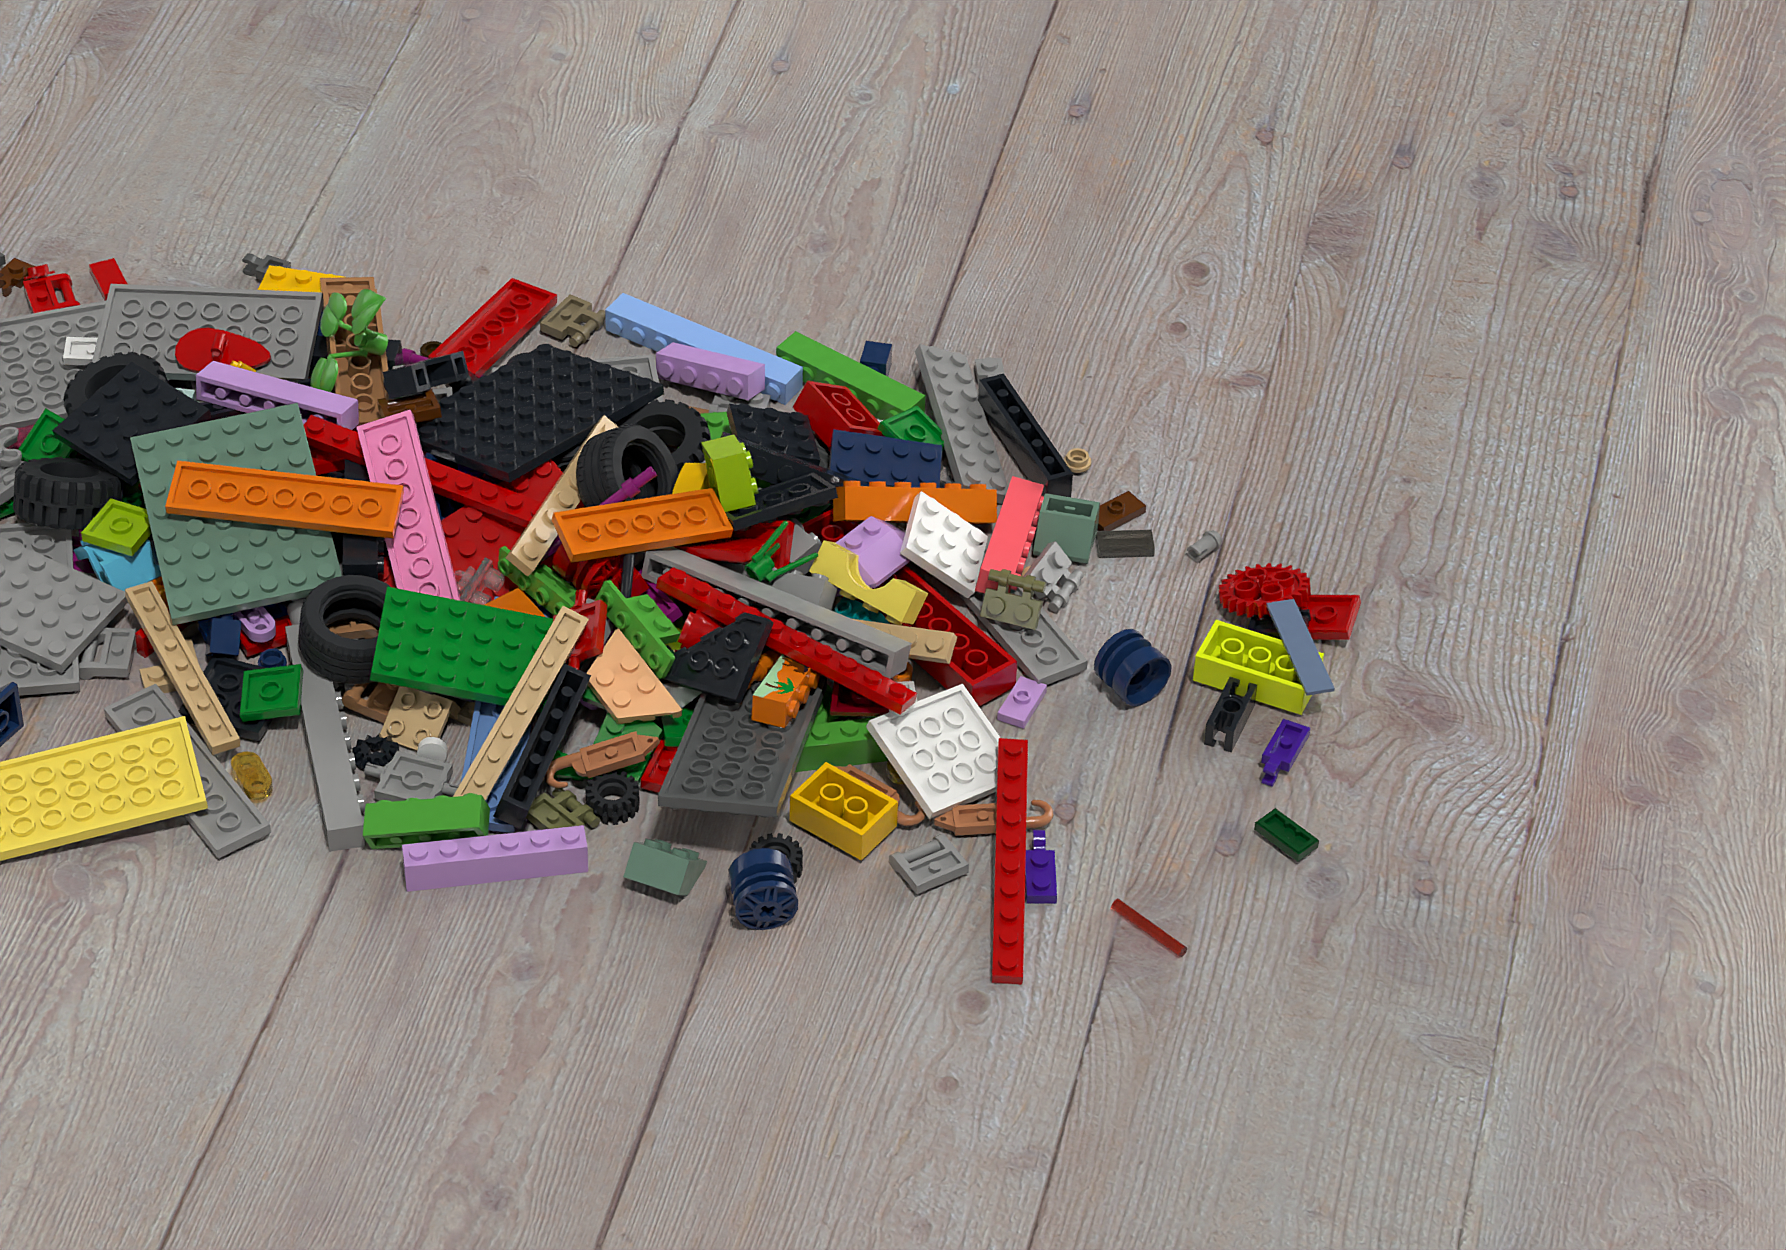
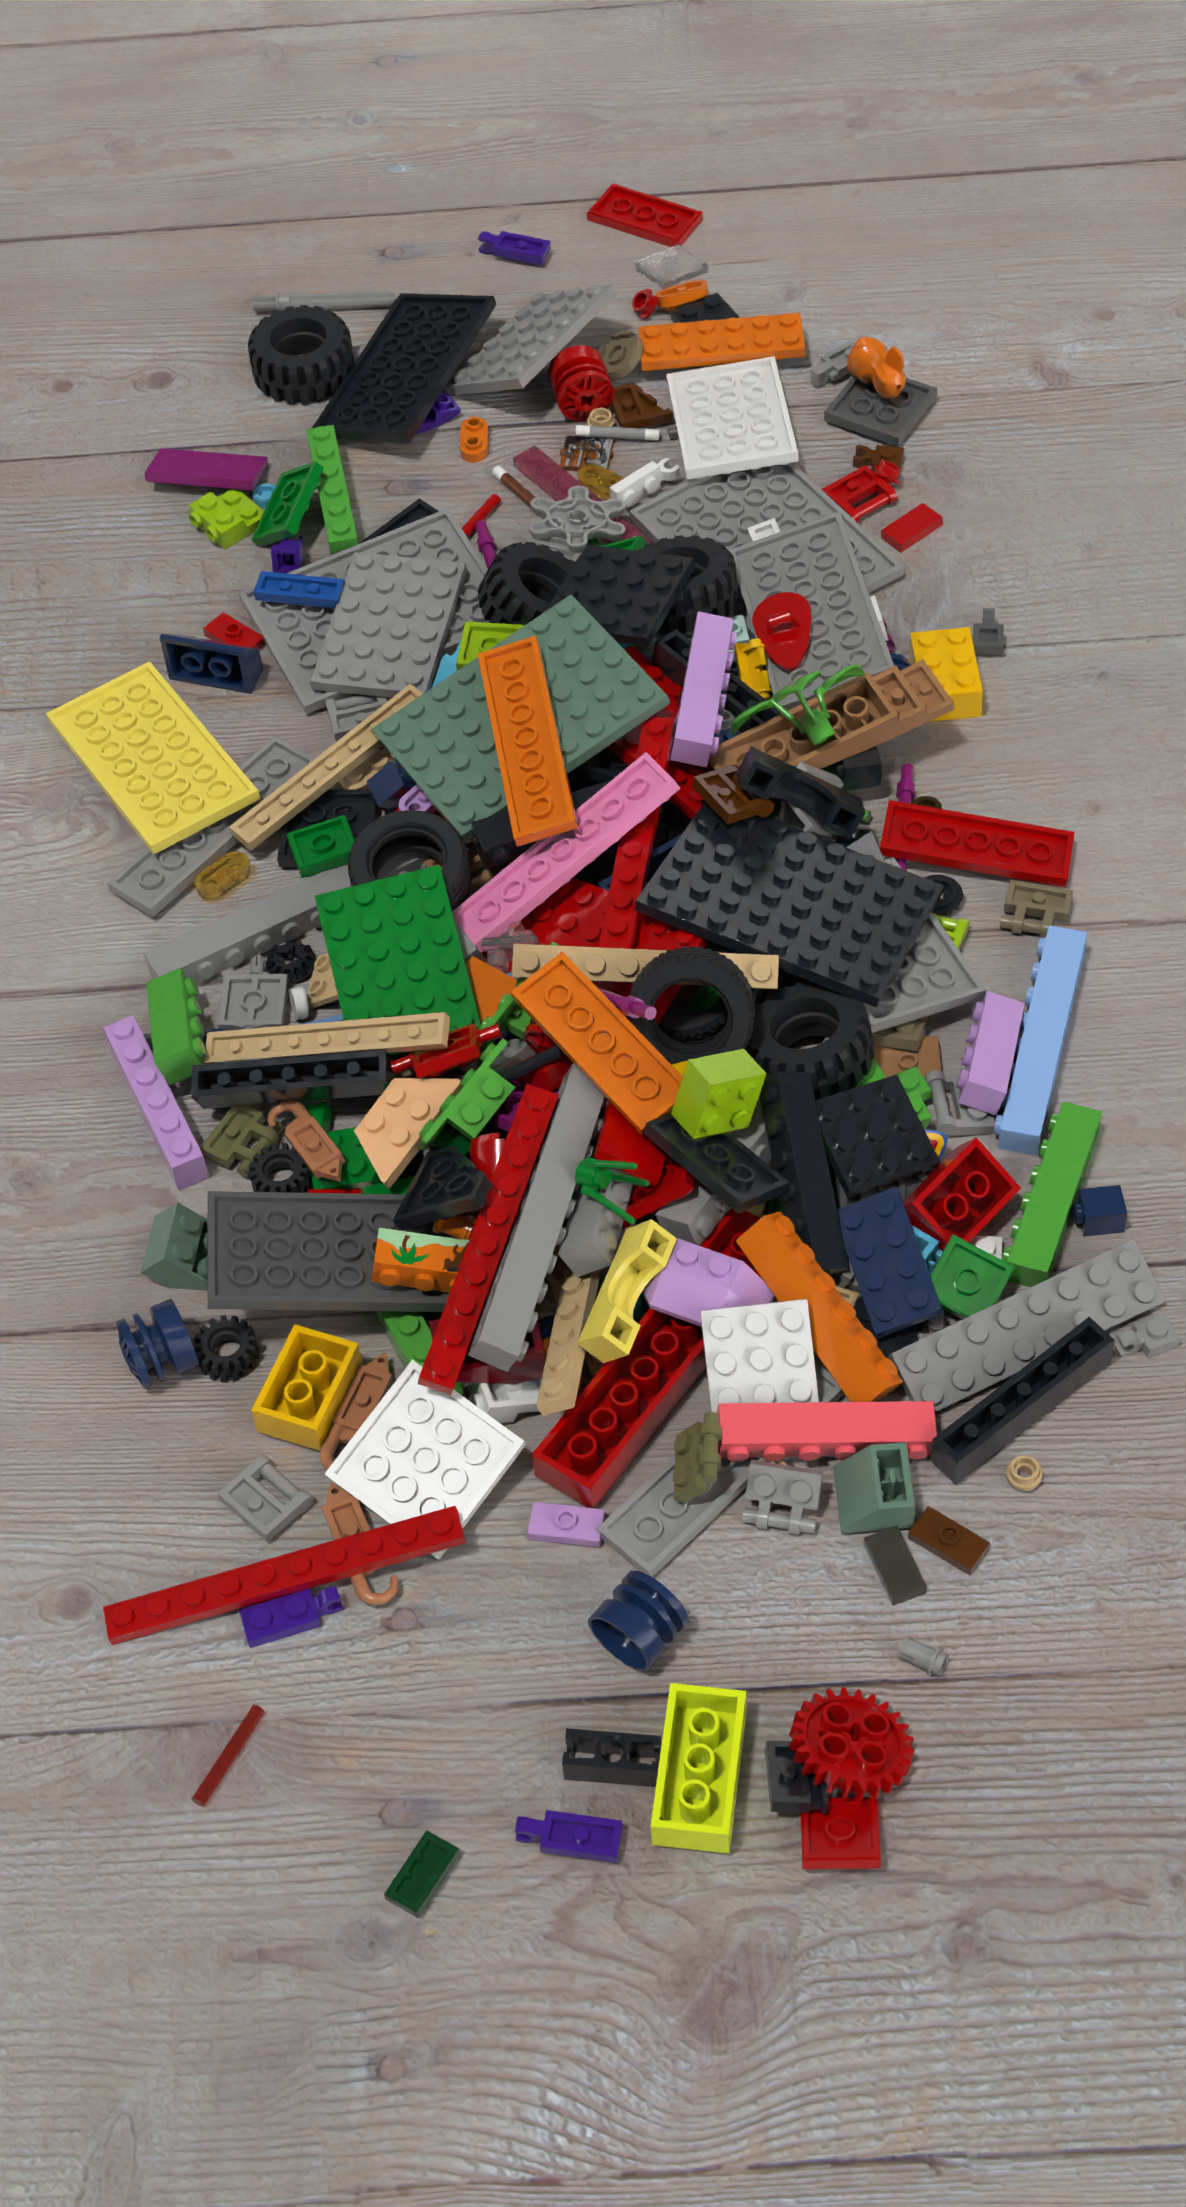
camera: 80 degrees right, 10 degrees up
sand blue piece [1266,599,1335,696] -> none

